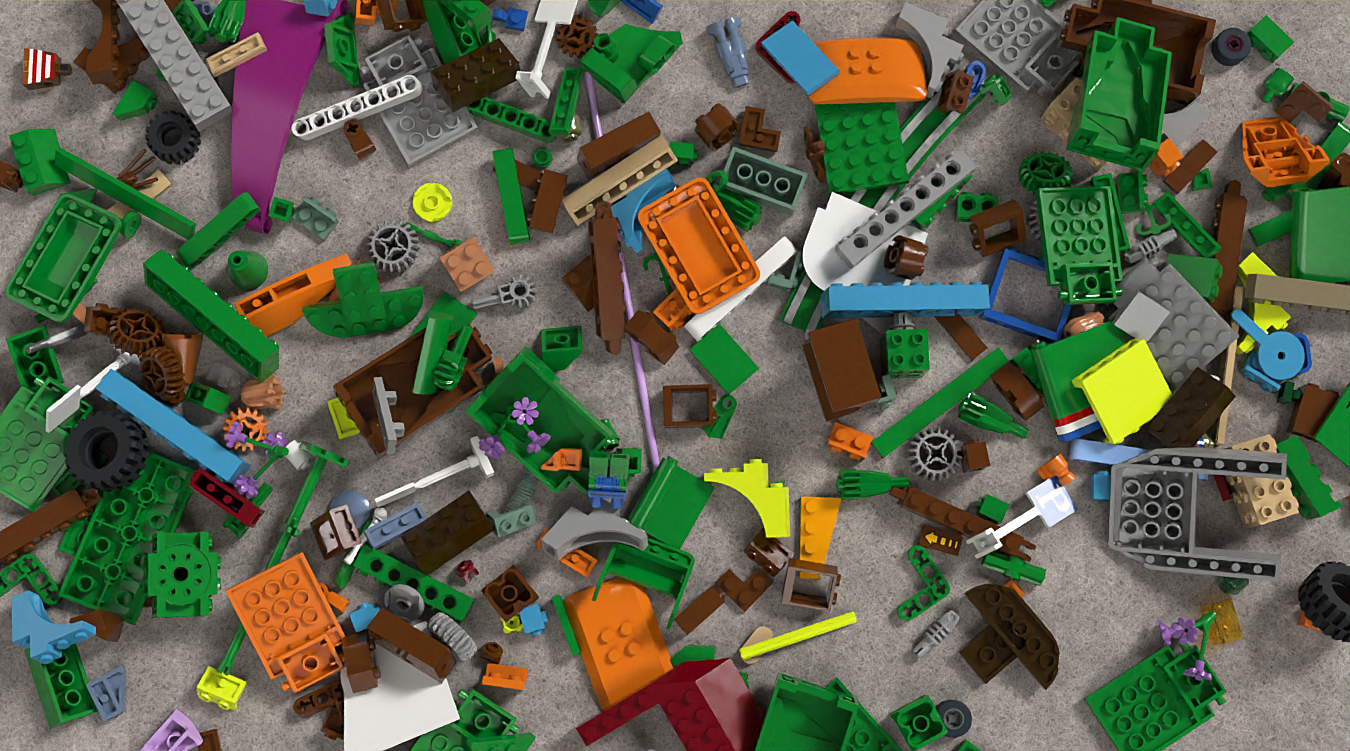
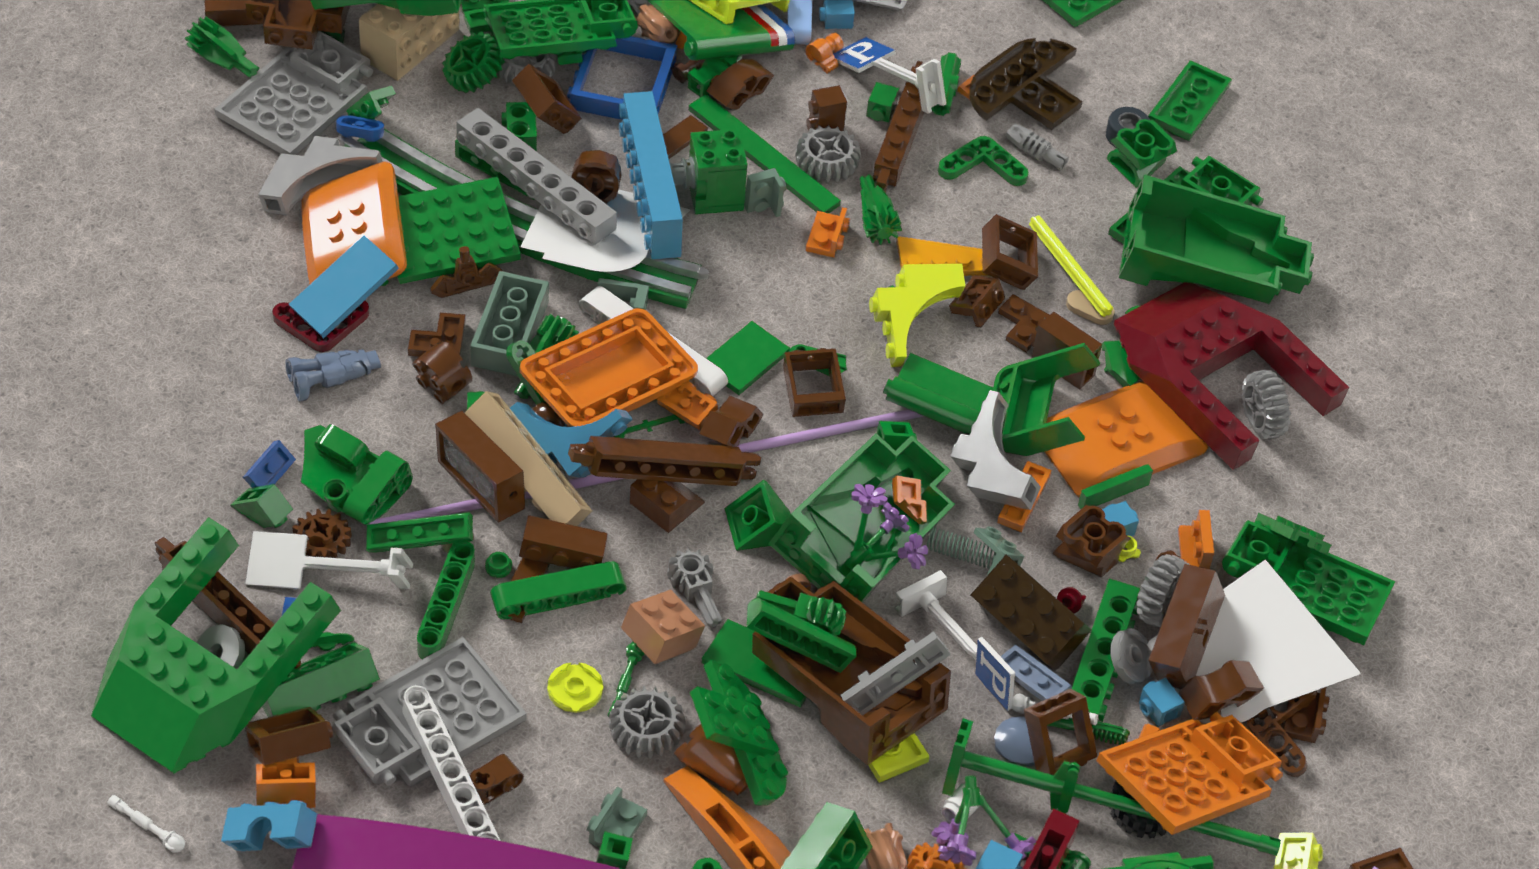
camera: 100 degrees left, 30 degrees down
green wing [324,13,361,88] -> none
dark brown brick [430,38,520,112] -> none
hips [588,452,630,509] -> none
reddish brown piece [802,319,882,422] -> none
reddish brown tile [918,525,963,556] -> none
reddish brown bracket [936,69,974,114] -> none
green piece [958,392,1029,439] -> none

